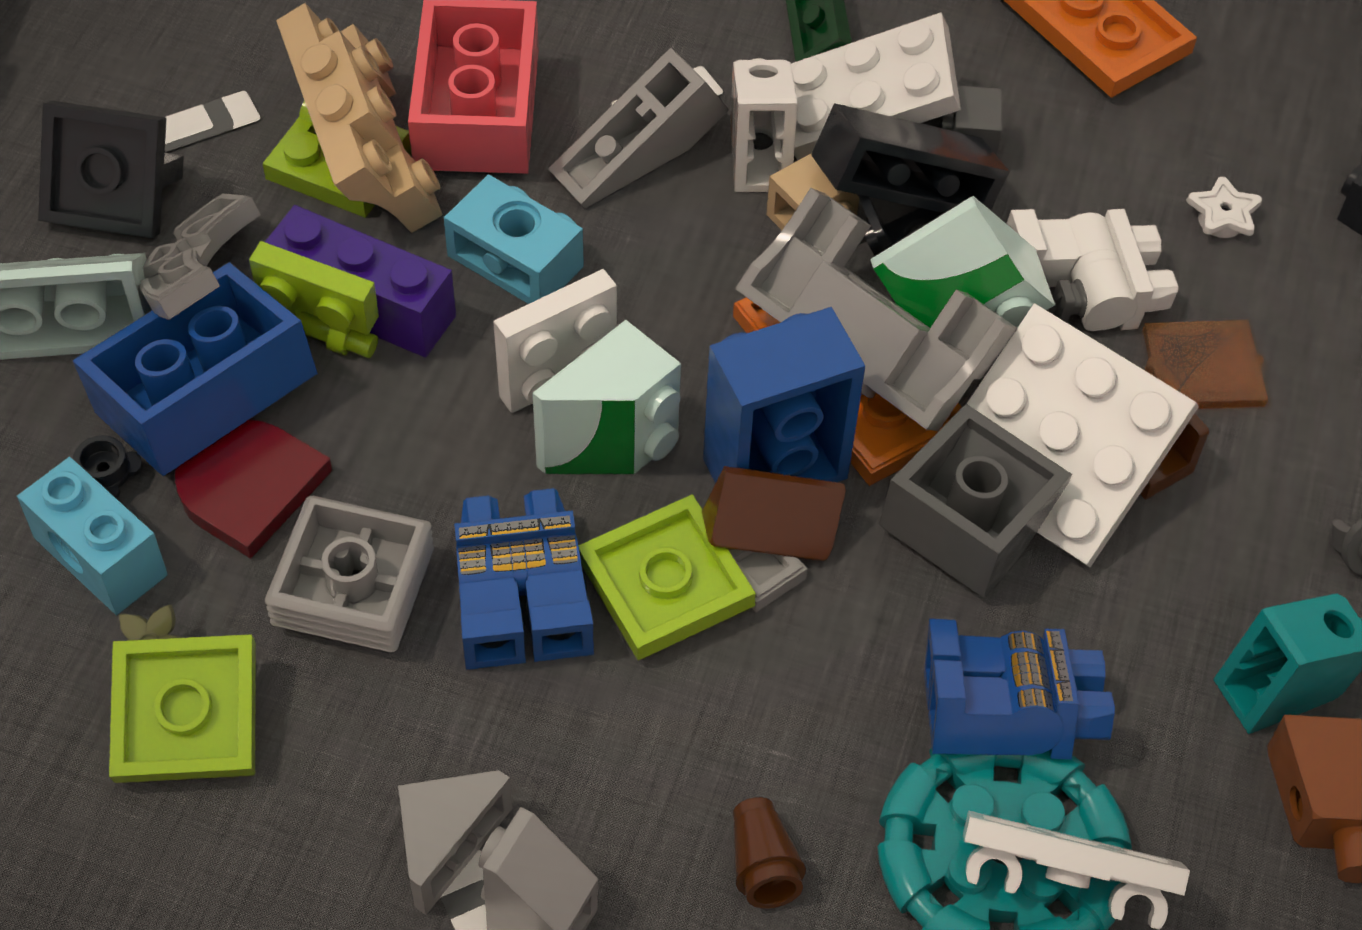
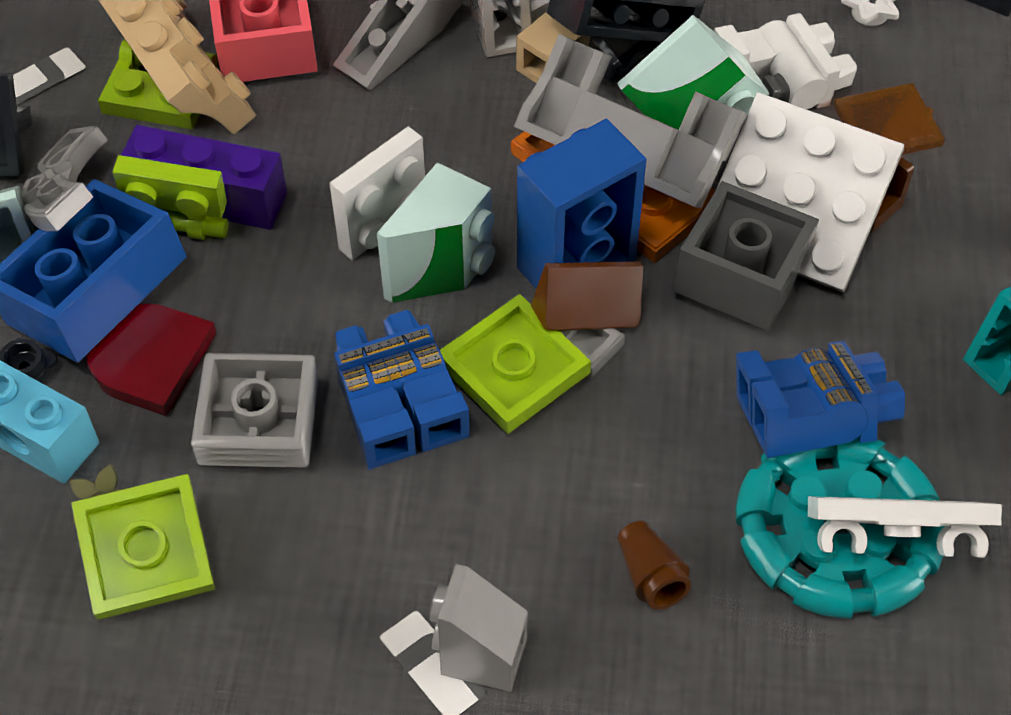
camera: 10 degrees left, 0 degrees up
light grey slope [398,770,513,915] -> none
medium azure brick [444,174,584,304] -> none

